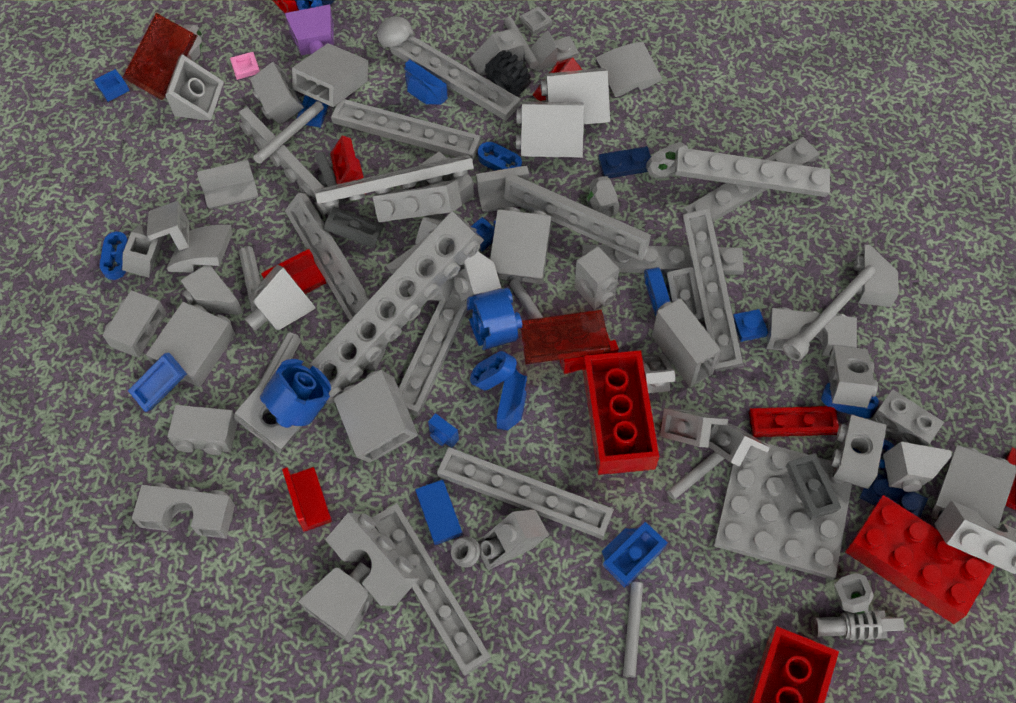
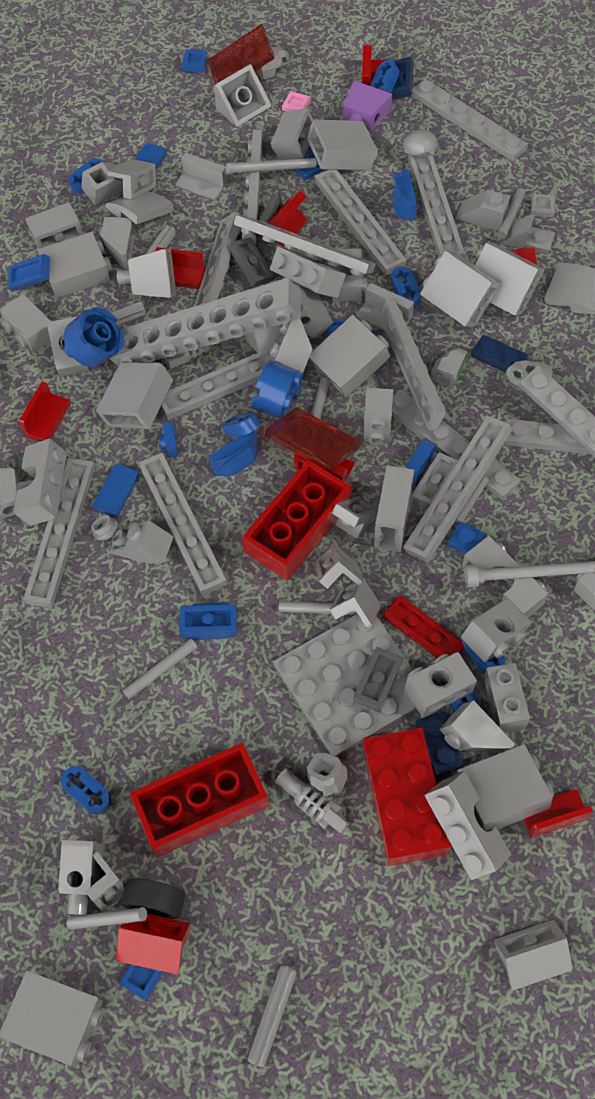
camera: 45 degrees right, 0 degrees up
black tyre [485,50,531,97] -> none
none -> blue tile [136,142,167,169]

